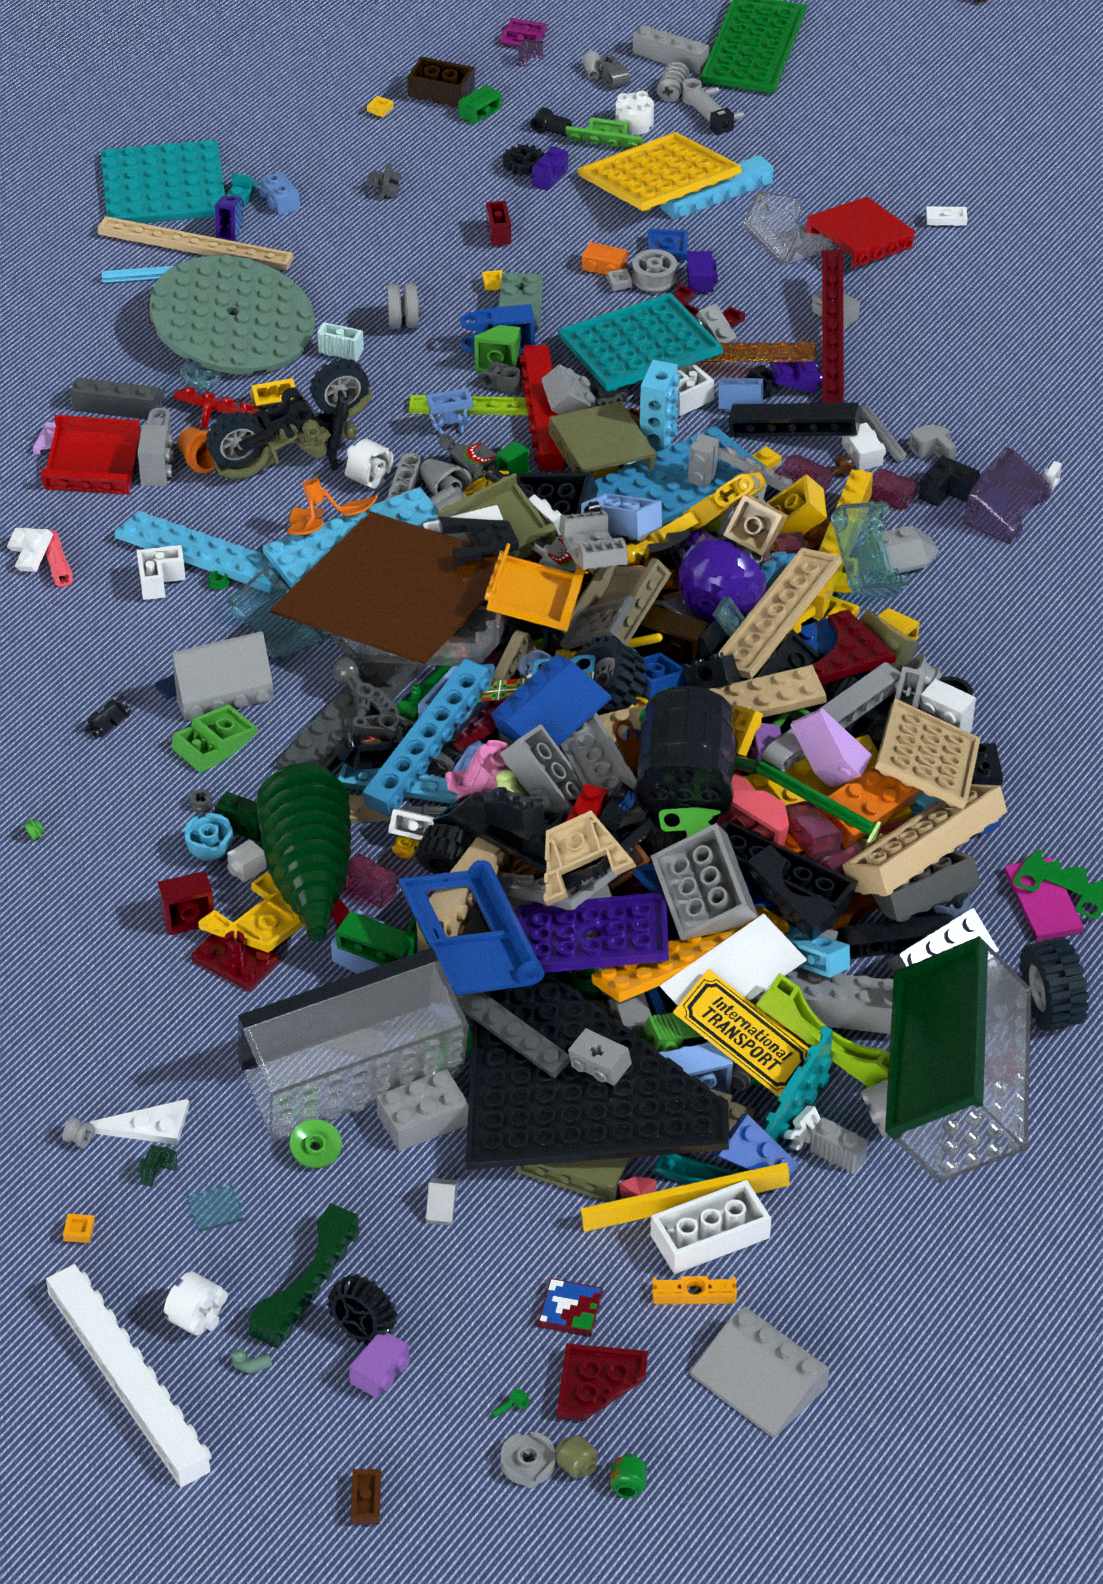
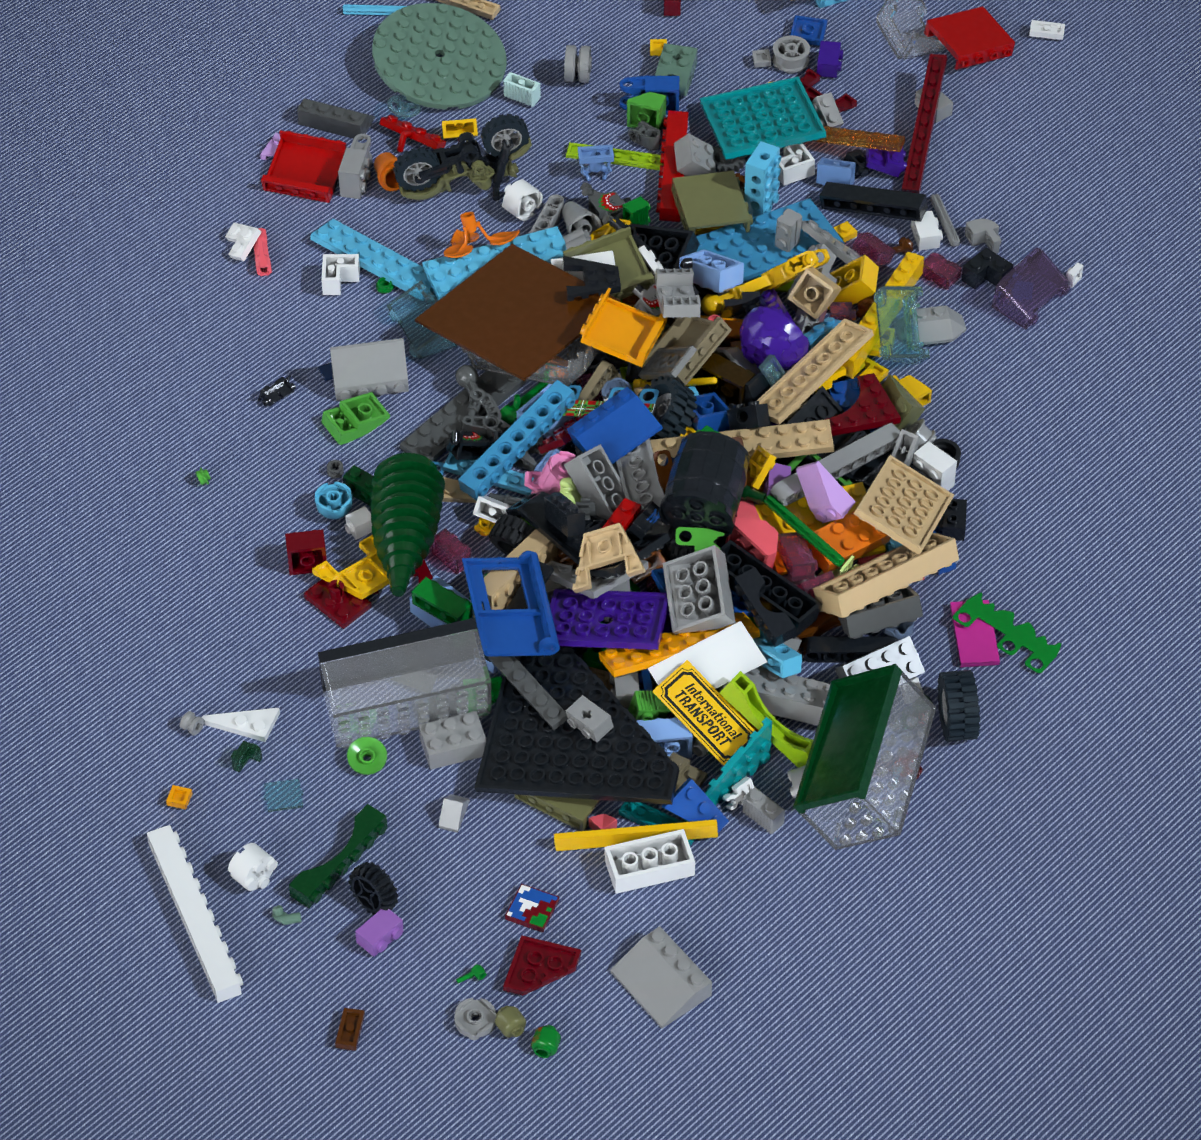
camera: 10 degrees right, 5 degrees up
orange brick [582,242,628,276] -> none
light orange piece [652,1276,737,1305] -> none

